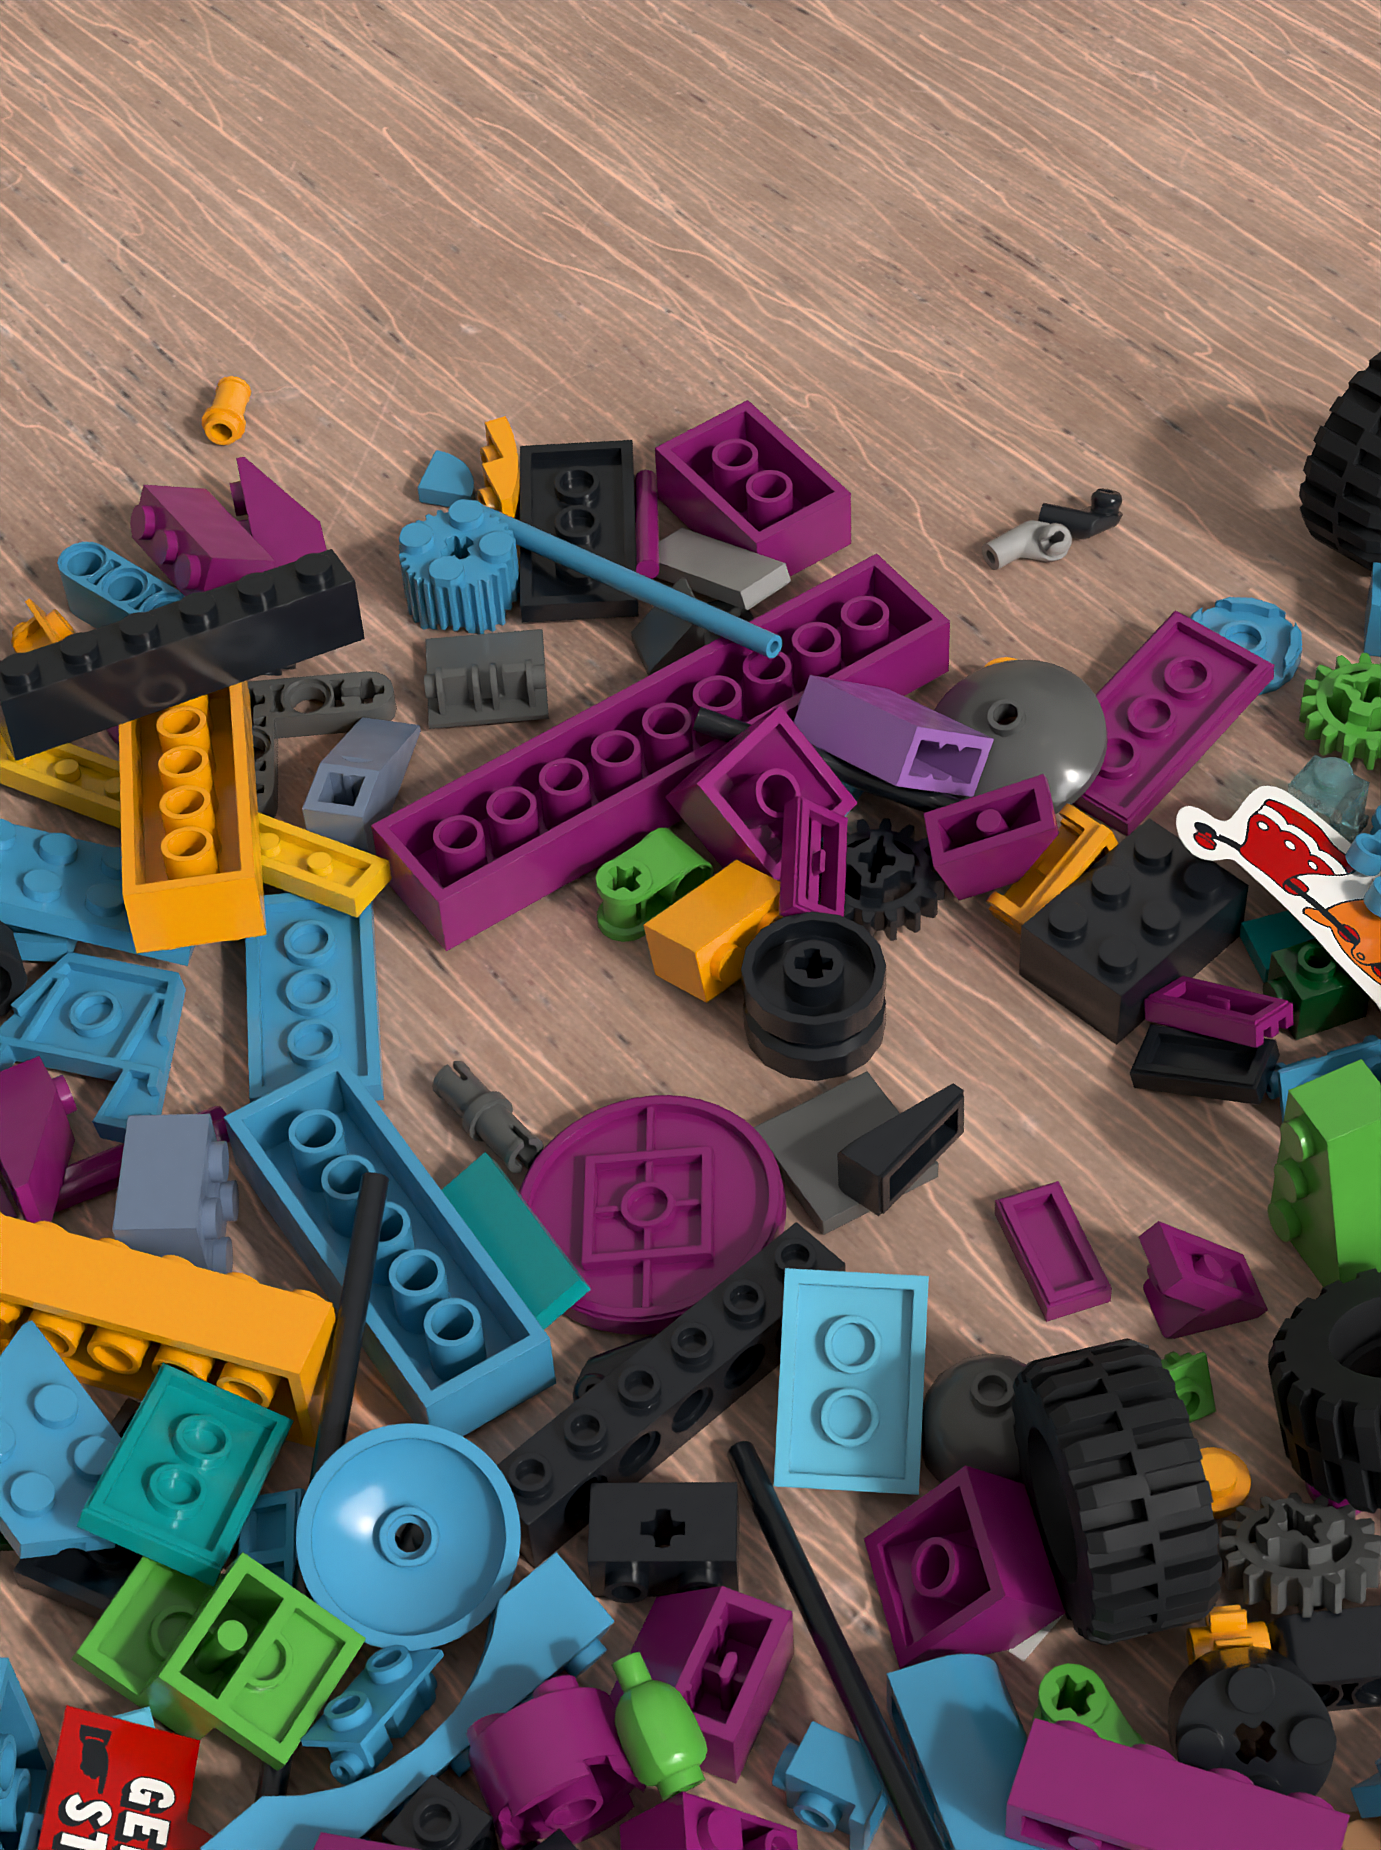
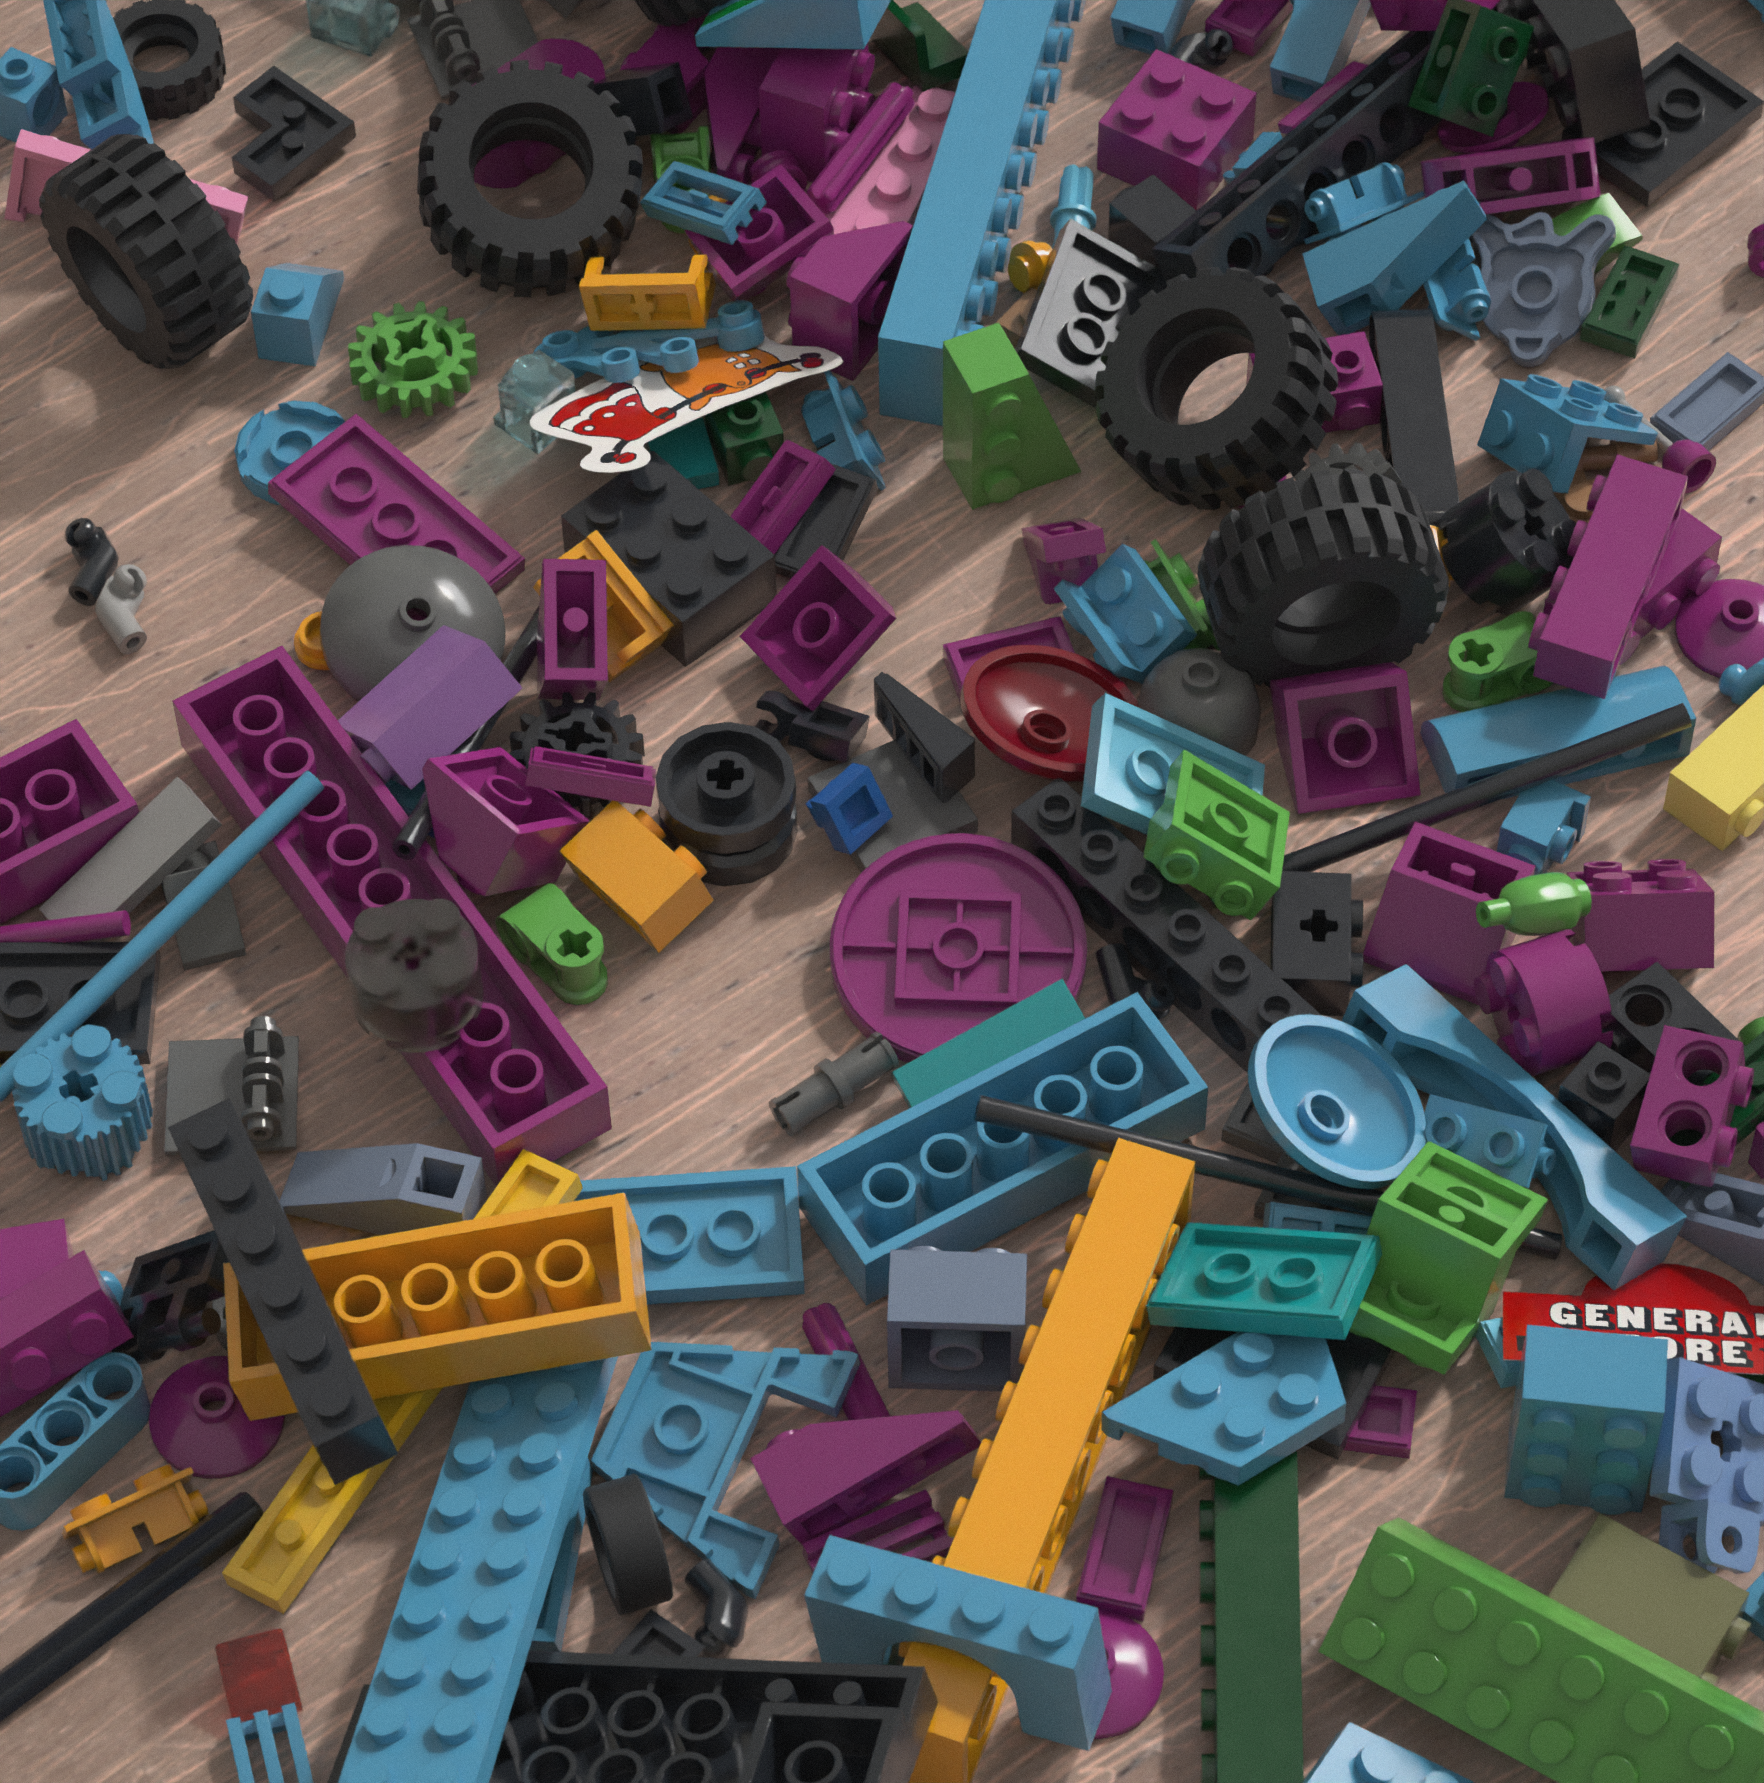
camera: 90 degrees left, 5 degrees up
none -> clear smoke brick [345,899,484,1053]
none -> magenta slope [739,545,897,711]
none -> black plate [755,691,870,763]
none -> blue tile [806,763,893,855]
none -> dark red dish [960,645,1140,783]
none -> dark azure bracket [1054,544,1197,684]
none -> bright green plate [1143,750,1290,920]
none -> magenta tile [1344,1386,1417,1459]

